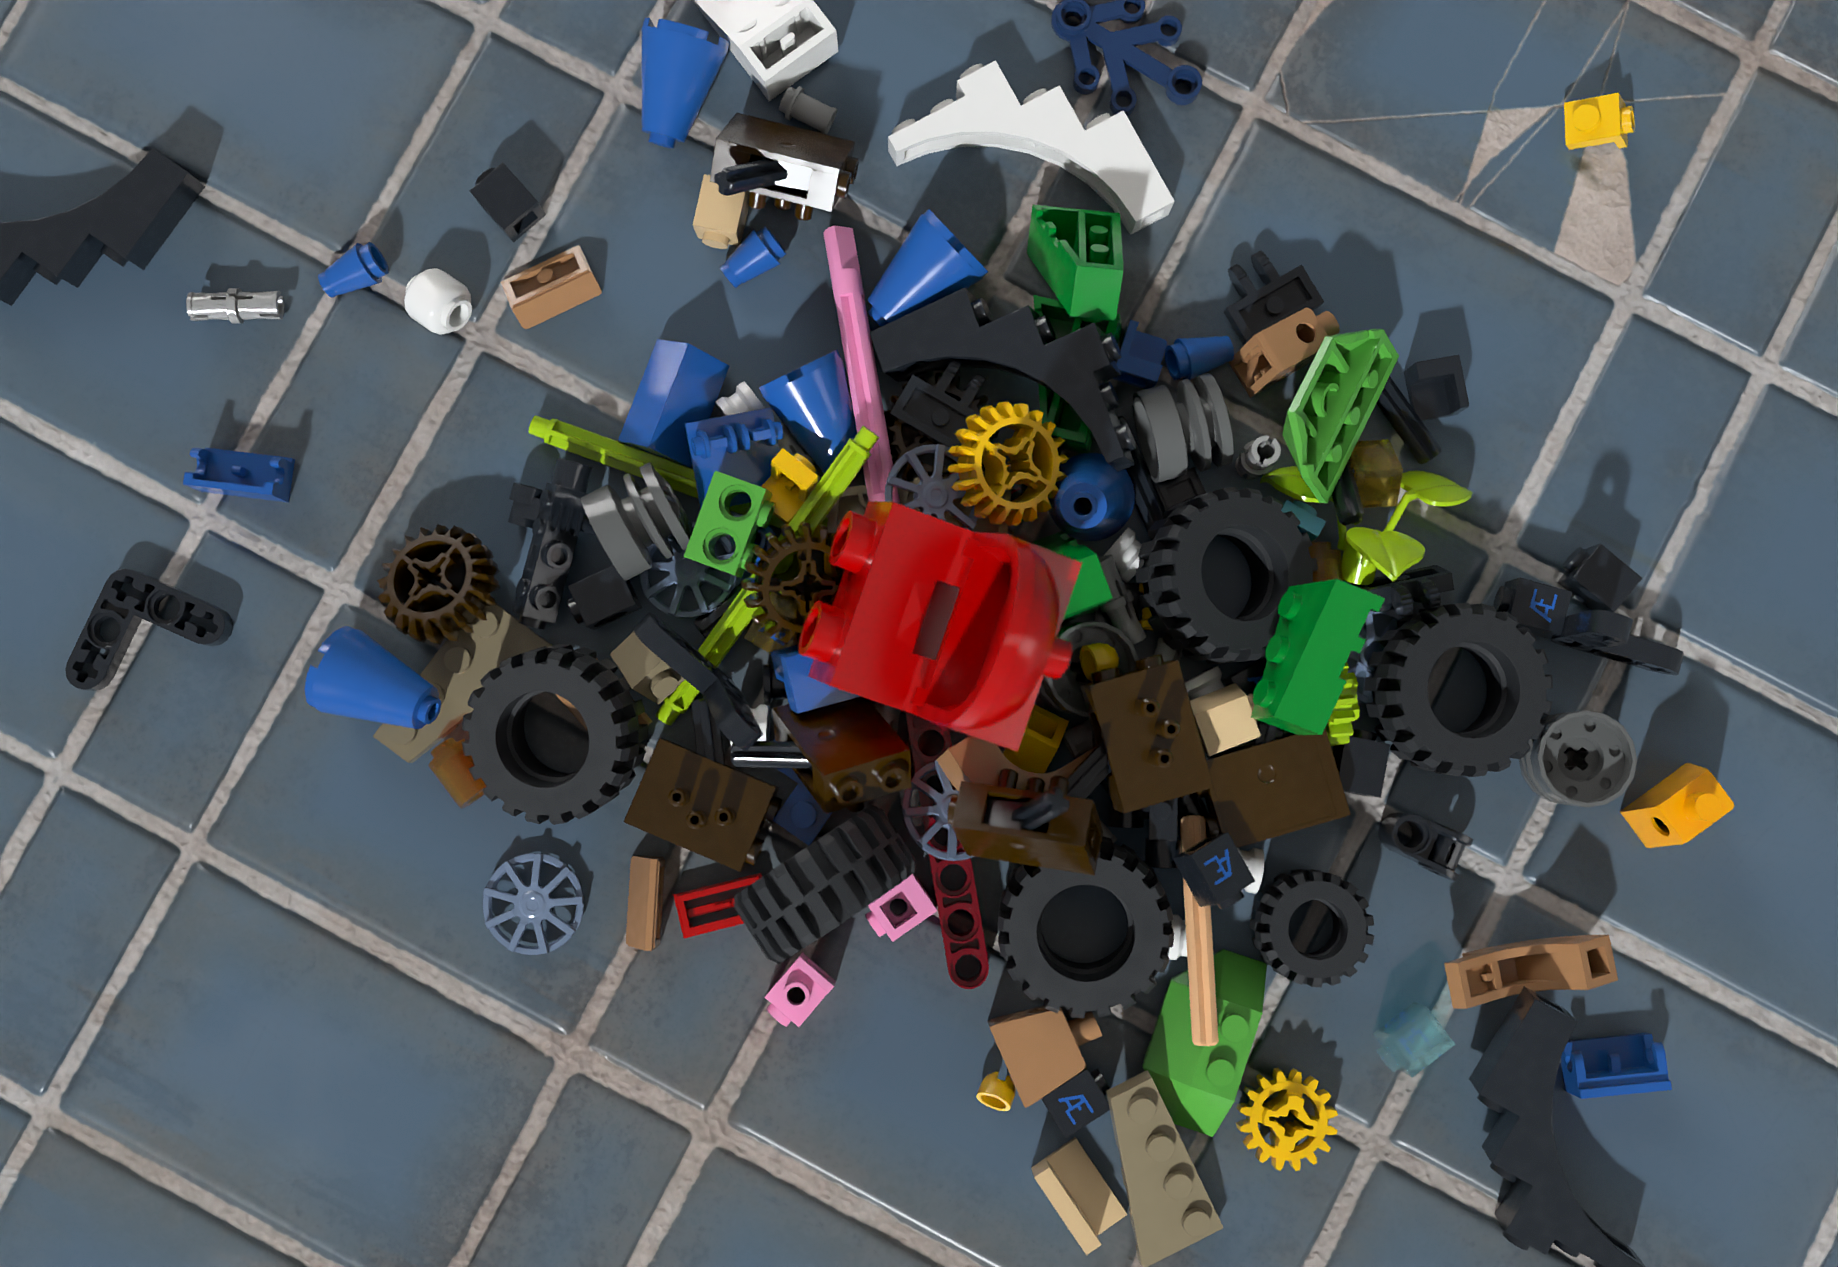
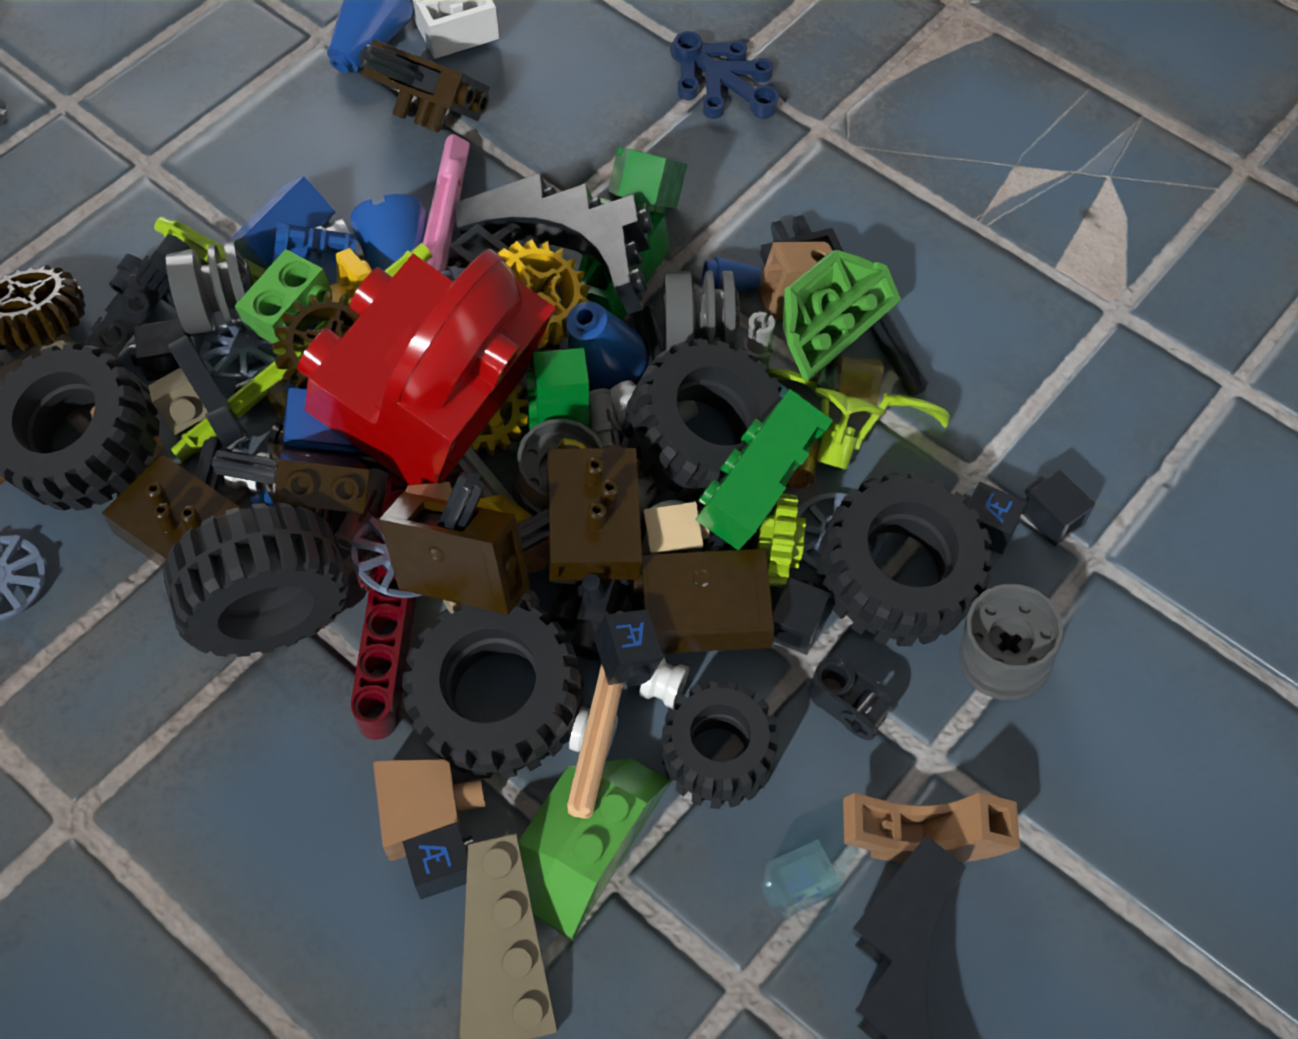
camera: 15 degrees right, 25 degrees down
blue cone [318,242,389,298] -> none
white head [404,268,472,335] -> none
black brick [470,163,546,243] -> none
medium nougat slope [501,245,602,329] -> none
medium nougat slope [626,856,665,951] -> none
red tile [673,872,763,938] -> none
tan brick [693,174,750,249] -> none
blue cone [720,226,787,288] -> none
bright pink brick [764,952,836,1027] -> none
light grey pin [779,86,838,134] -> none
bright pink brick [865,873,938,942] -> none
blue cone [867,209,988,327] -> none
white arch [888,60,1175,235] -> none
yellow hinge [976,1071,1016,1111] -> none
tan panel [1031,1137,1128,1256] -> none
blue panel [1113,319,1167,389] -> none
yellow gear [1236,1068,1338,1171] -> none
black hinge [1351,565,1454,616] -> none
black panel [1404,355,1469,421] -> none
black beam [1551,610,1684,675] -> none
blue hinge [1561,1033,1672,1099] -> none
yellow bracket [1564,93,1635,150] -> none
light orange torso [1620,763,1735,848] -> none

